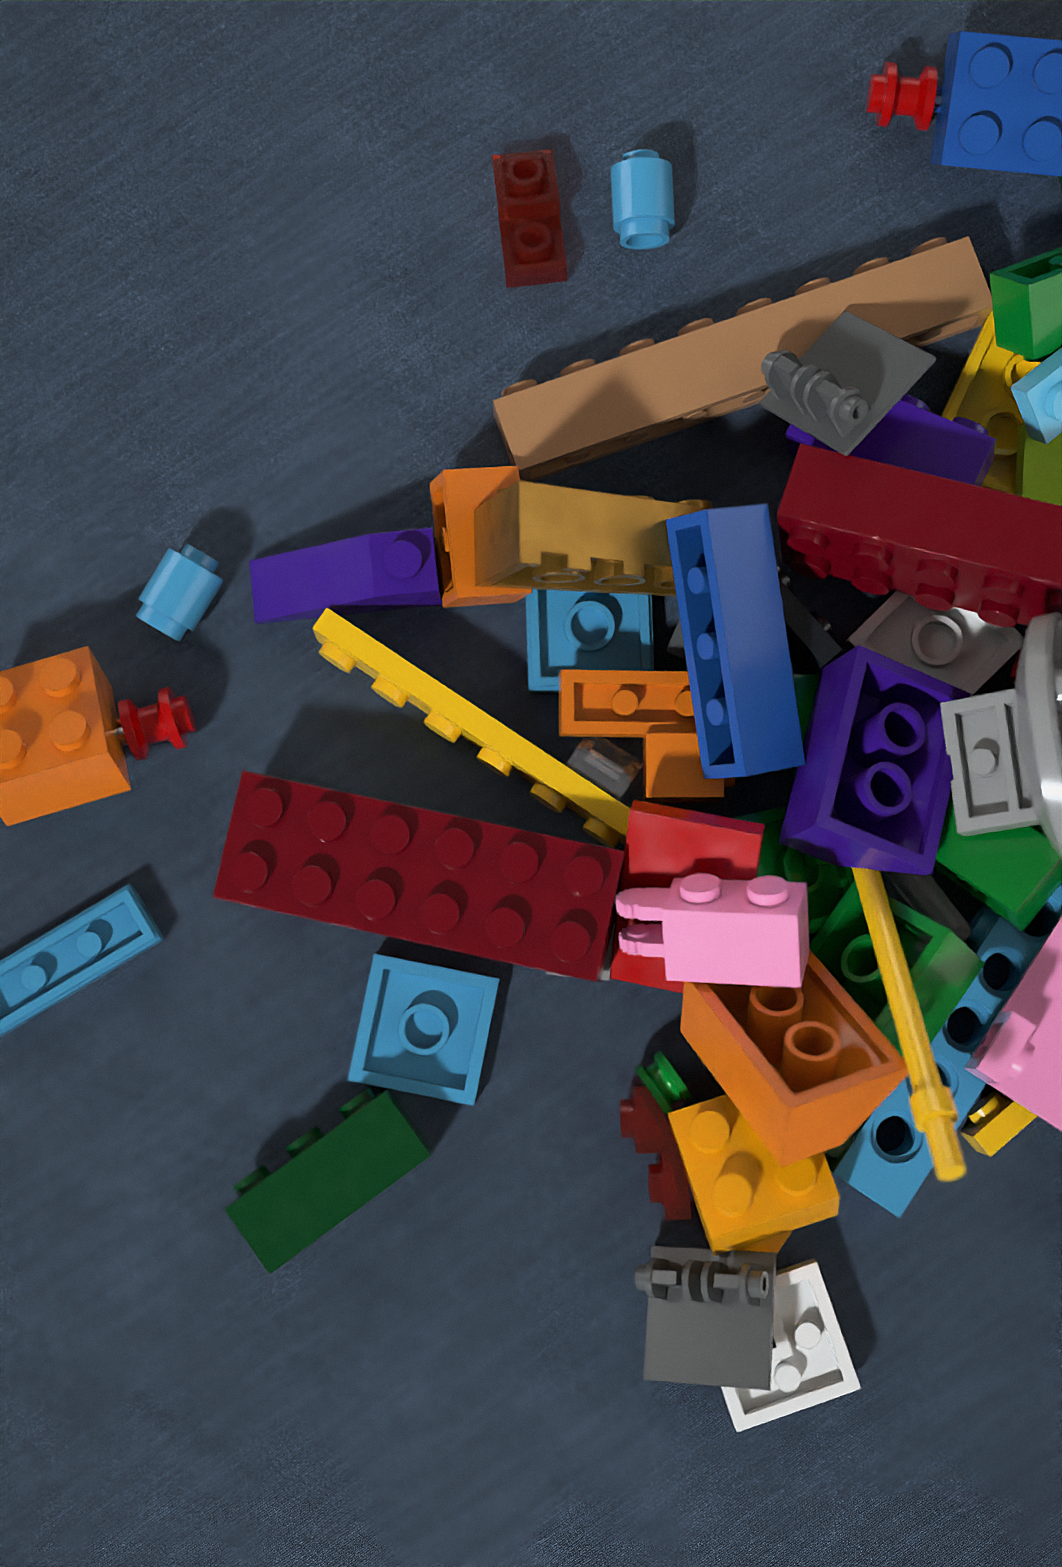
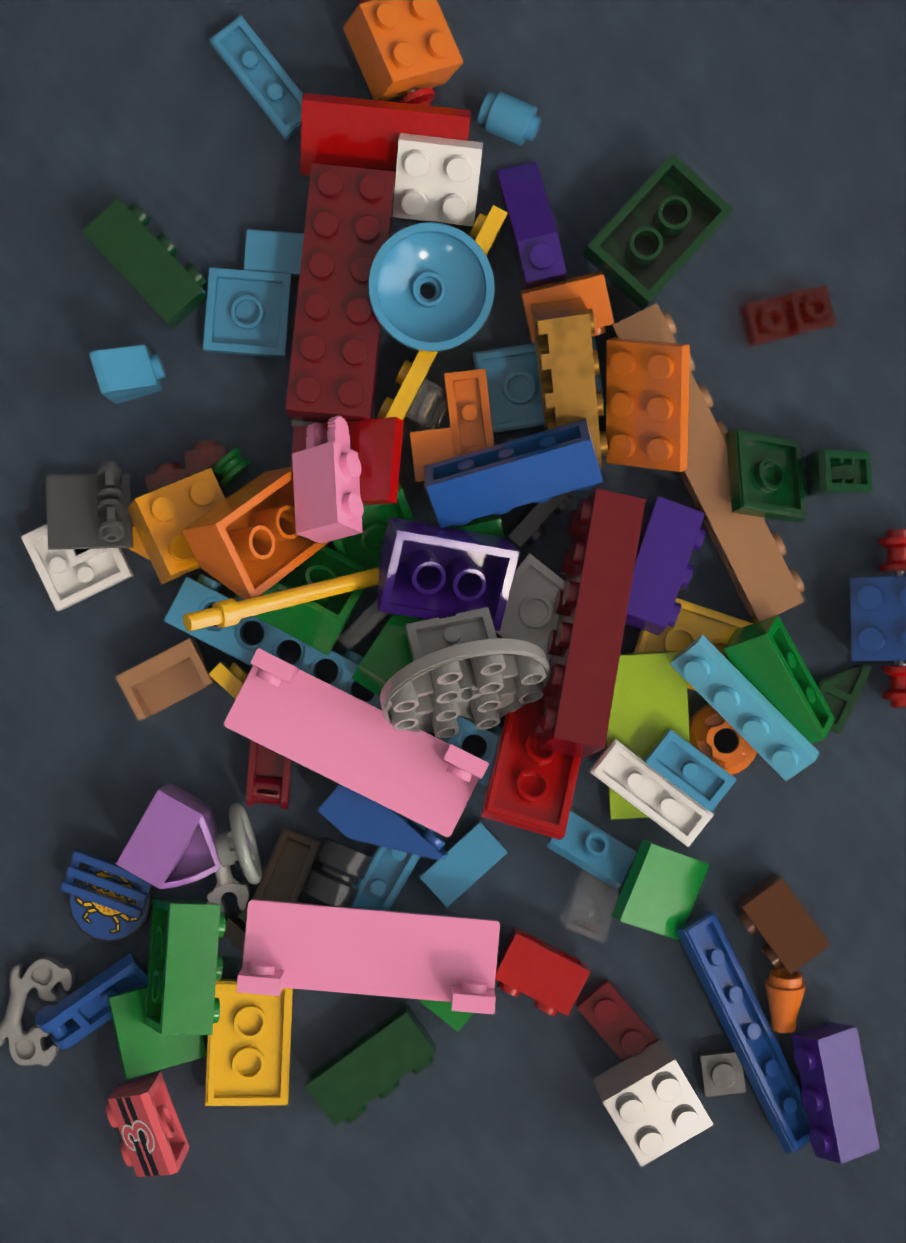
camera: 85 degrees right, 5 degrees up
dark azure brick [610,149,675,250] -> none
dark grey hinge [759,310,936,457] -> none
none -> dark azure slope [89,345,166,404]
none -> medium nougat panel [116,638,216,721]
none -> dark azure tile [244,229,304,277]
none -> red tile [300,93,471,178]
none -> dark azure dish [368,222,495,352]
none -> white plate [392,133,483,226]
none -> dark green brick [583,153,734,310]
none -> orange plate [606,338,690,472]
none -> dark green tile [726,429,807,523]
none -> dark green slope [806,449,873,496]

